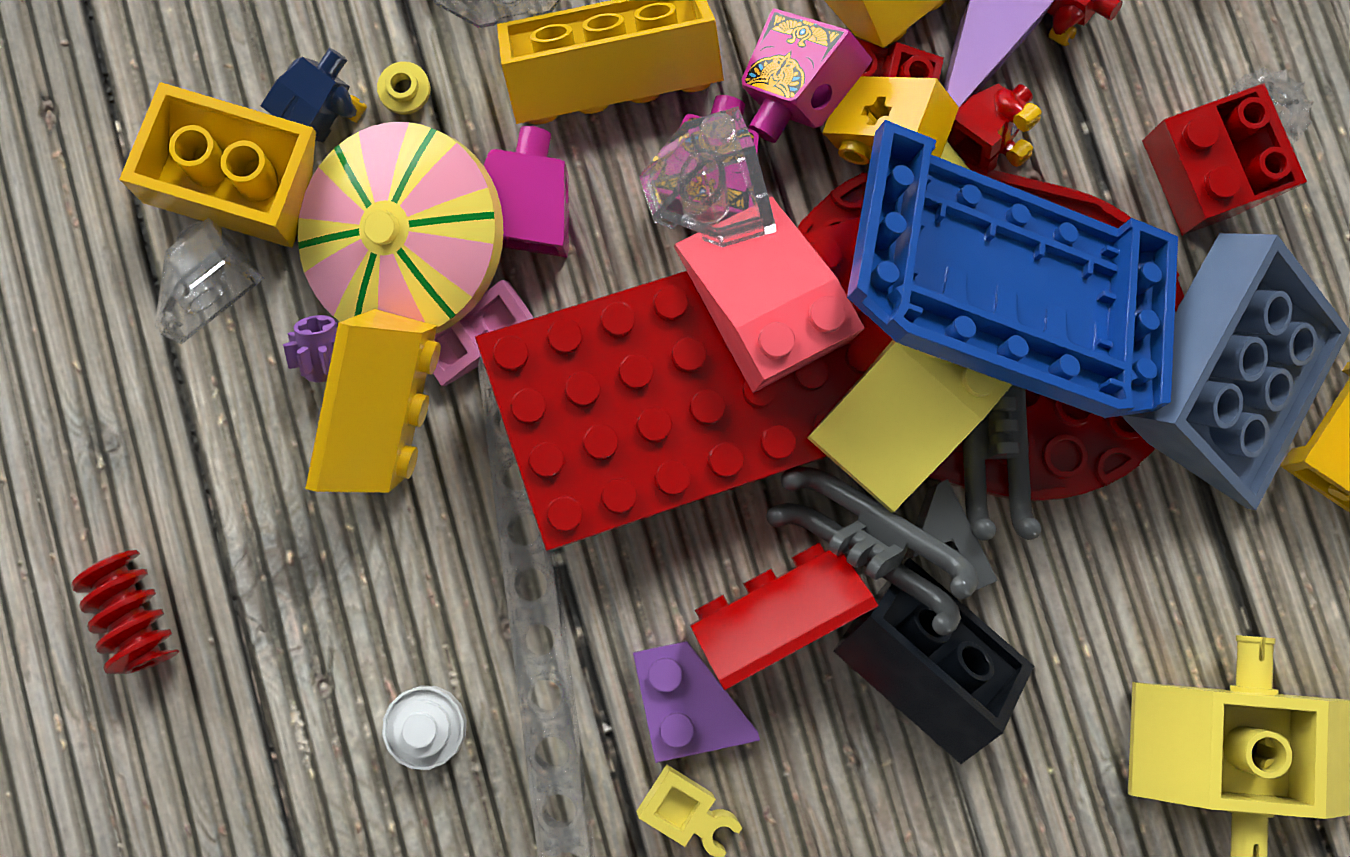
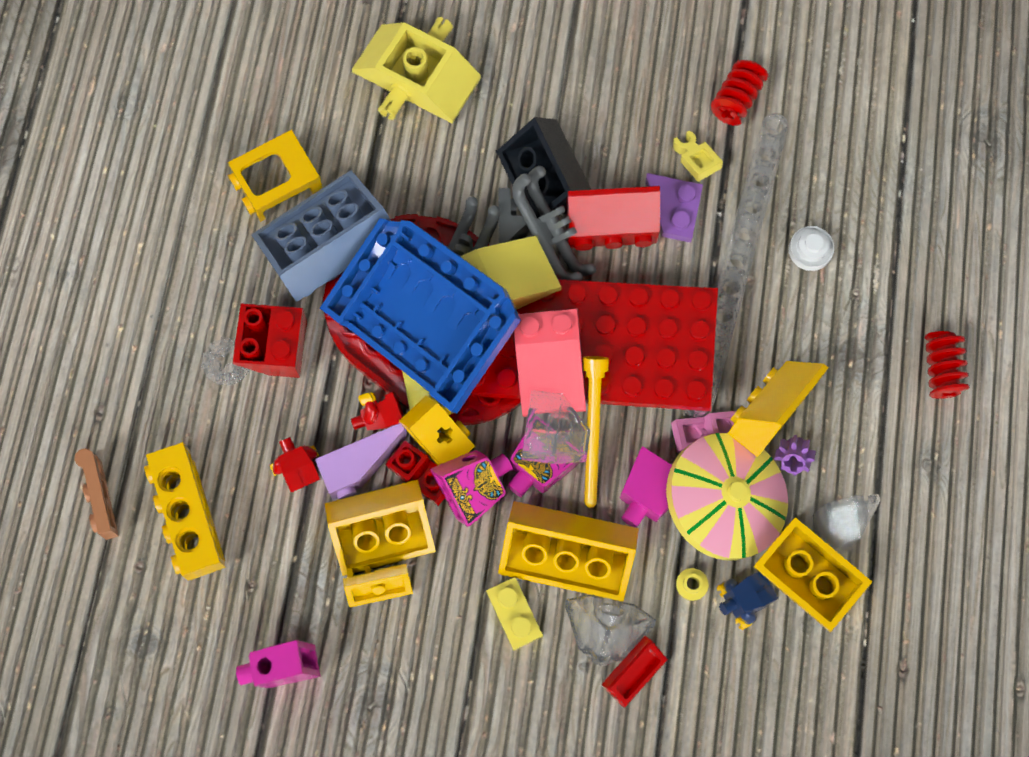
camera: 160 degrees left, 10 degrees down
none -> yellow piece [583,356,609,508]

